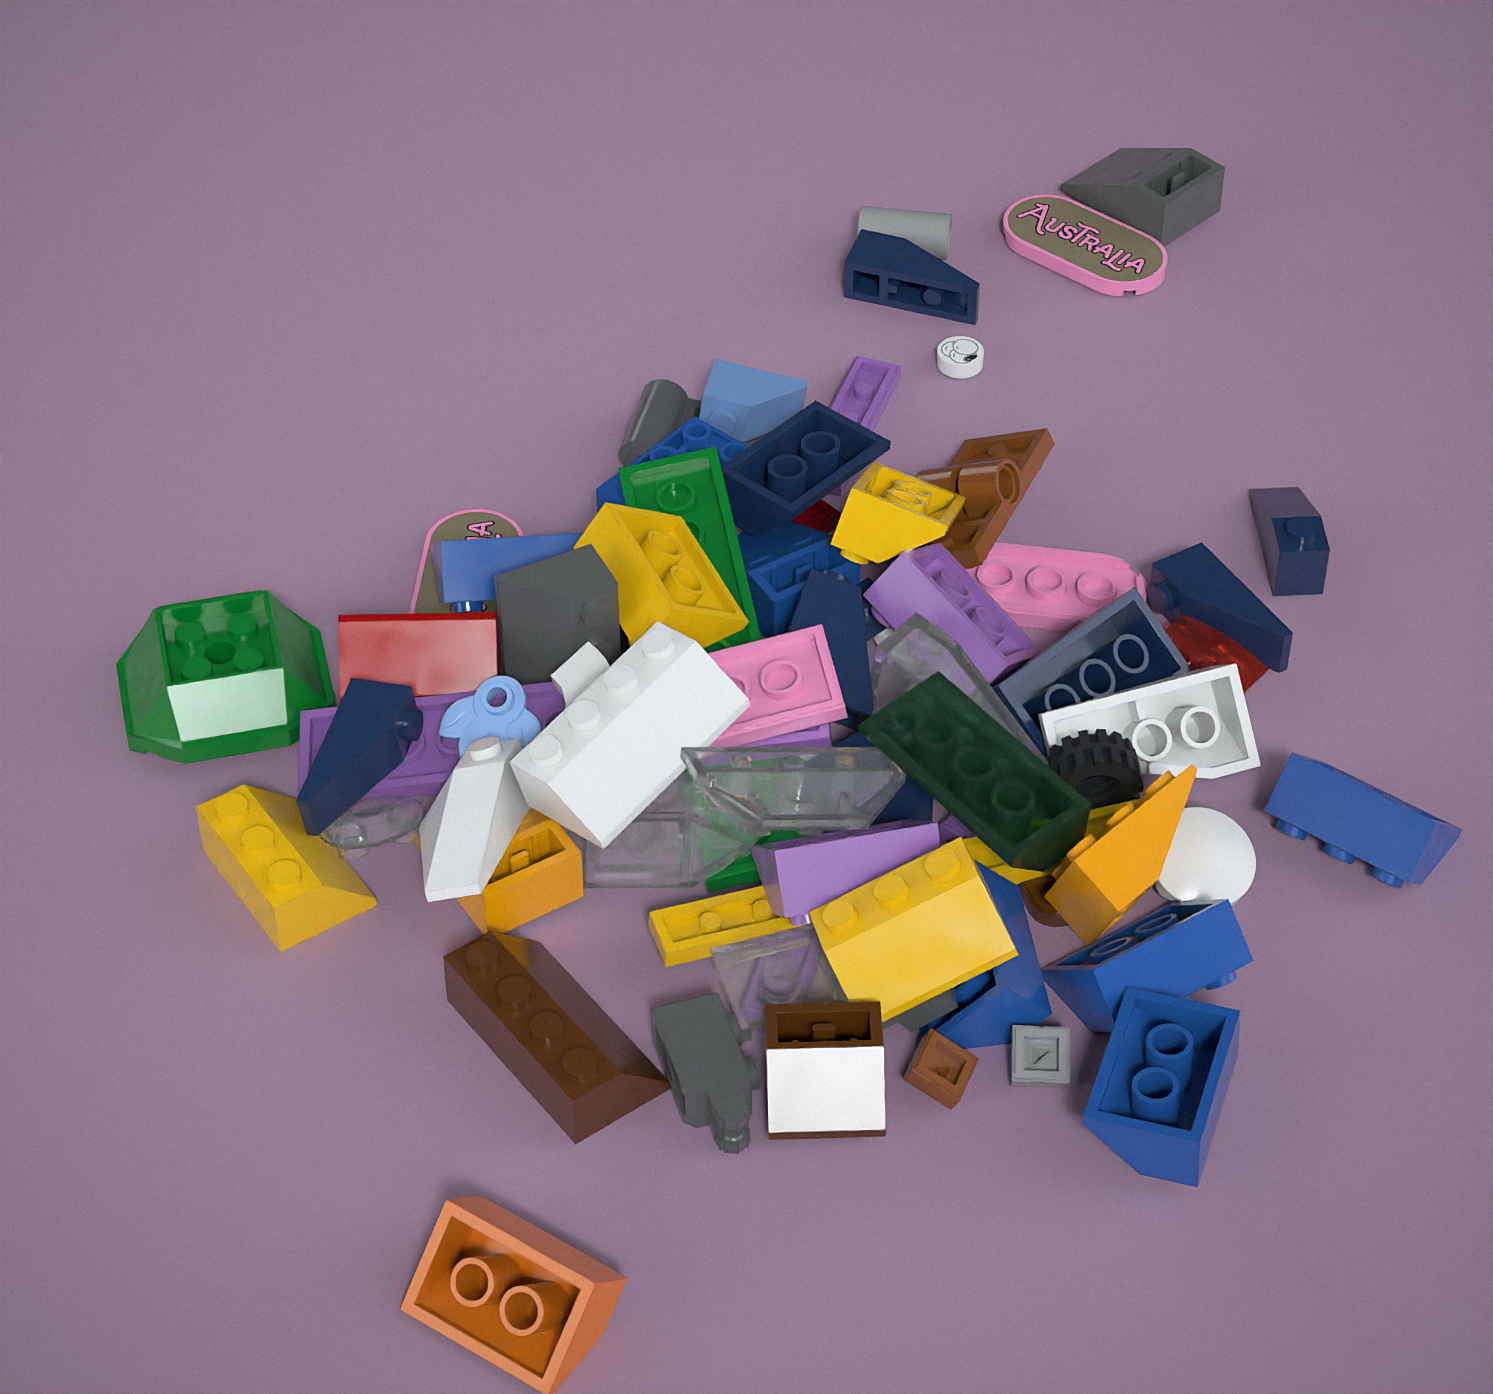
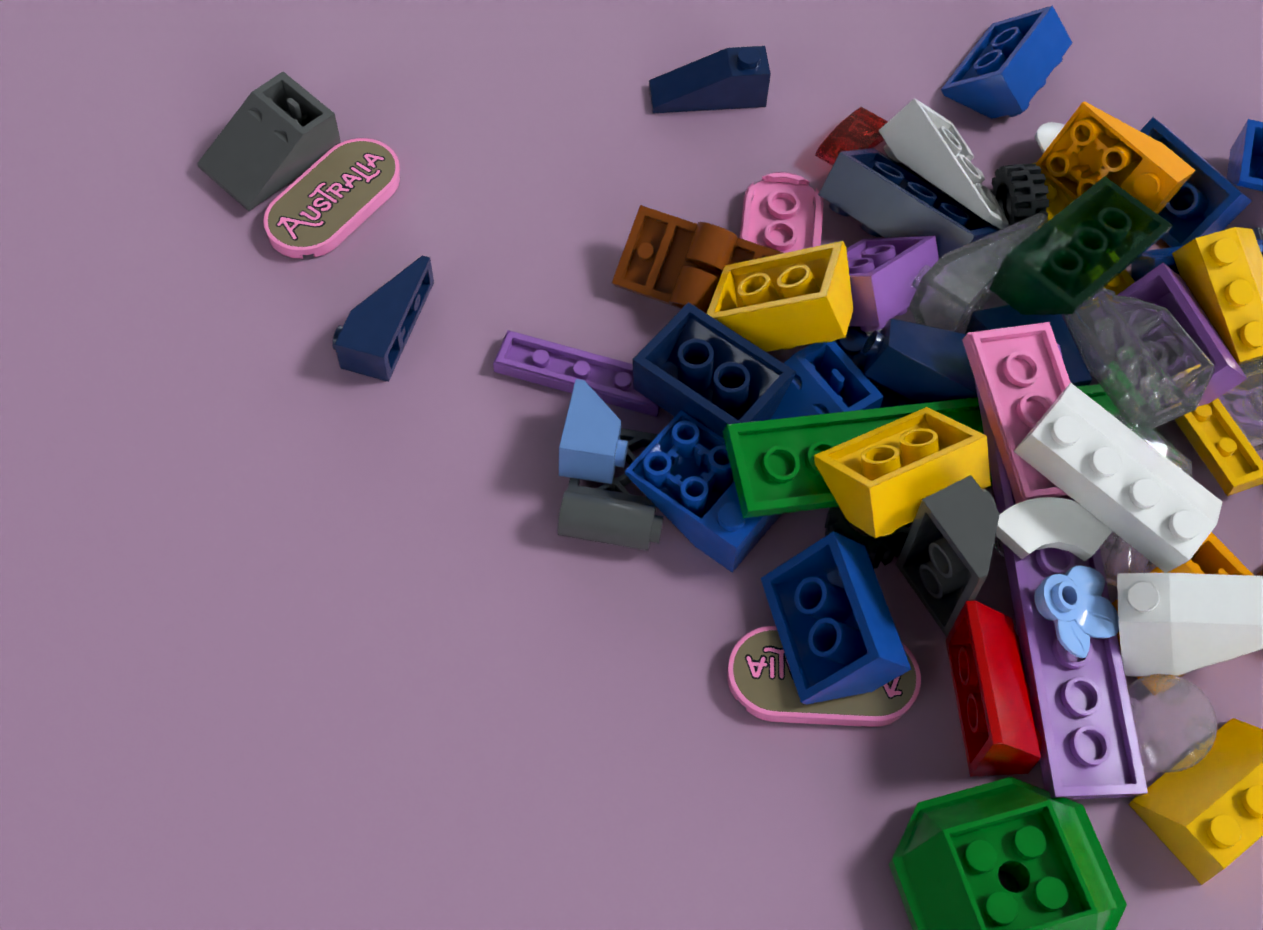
camera: 95 degrees left, 15 degrees up
dark blue slope [296,678,423,836] -> none
light grey pin [857,206,952,259] -> none
white tile [937,336,984,379] -> none
dark blue slope [1148,542,1293,673] -> none

